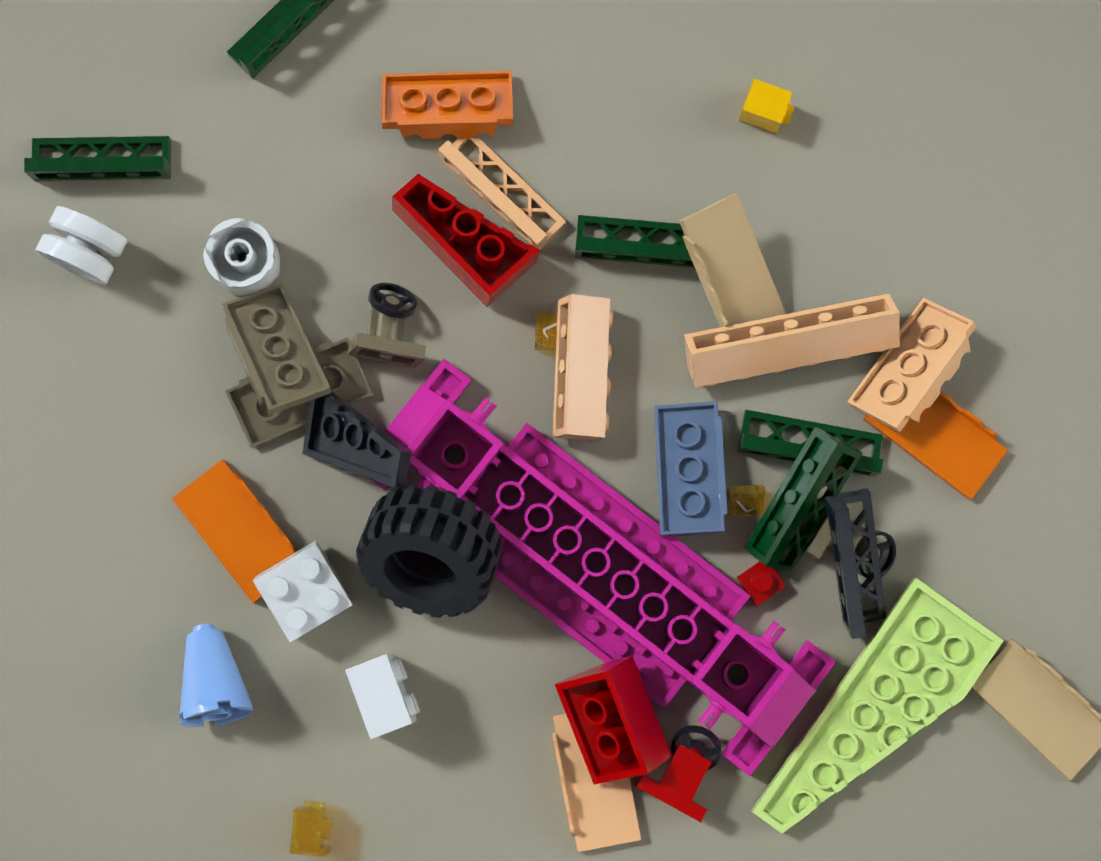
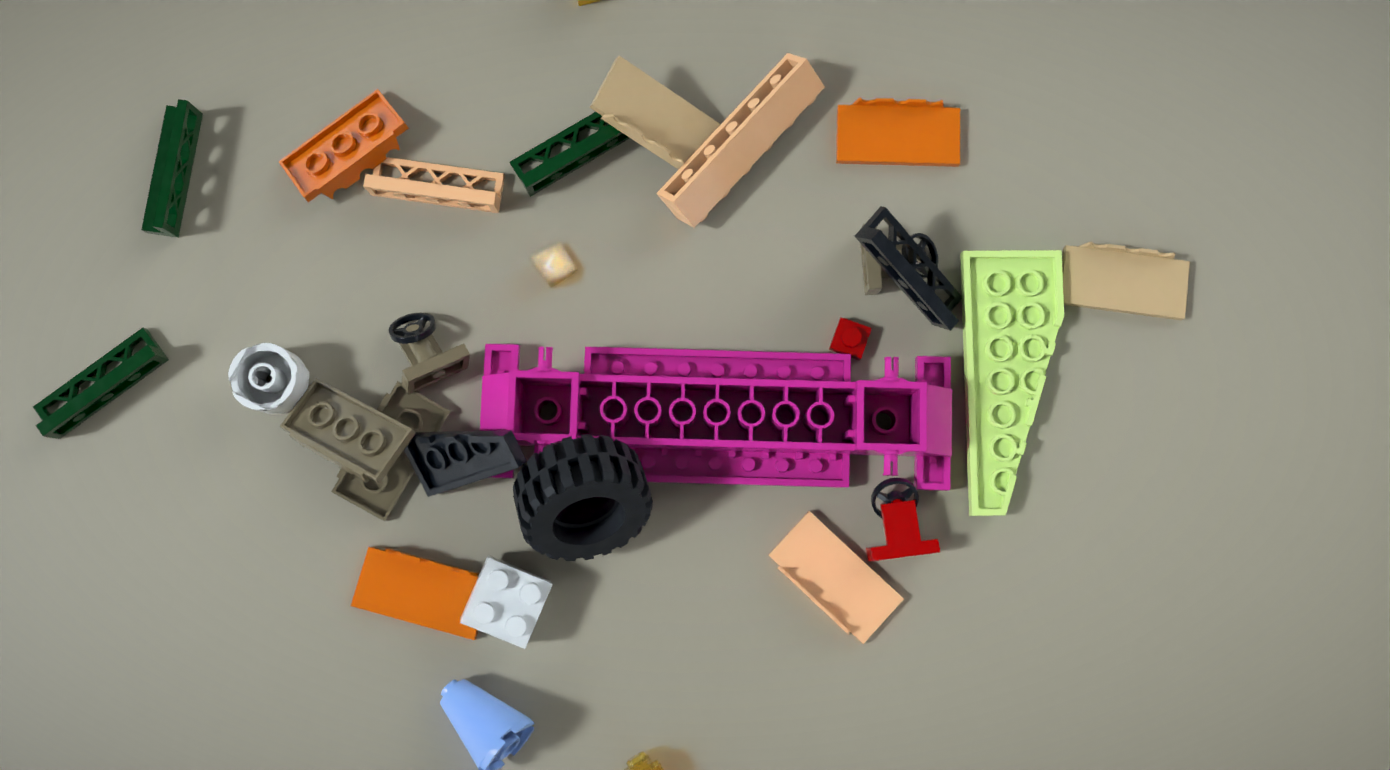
camera: 35 degrees left, 0 degrees up
white wheel [35,206,128,285] -> none
white brick [345,654,420,740] -> none
red wedge [392,174,540,307] -> none
light nougat brick [553,294,613,441] -> none
red slope [554,656,672,785] -> none
sand blue piece [654,401,729,537] -> none
clear yellow slope [727,485,766,517] -> none
dark green fence [737,409,883,477] -> none
dark green fence [744,427,863,574] -> none
light nougat piece [847,298,977,433] -> none

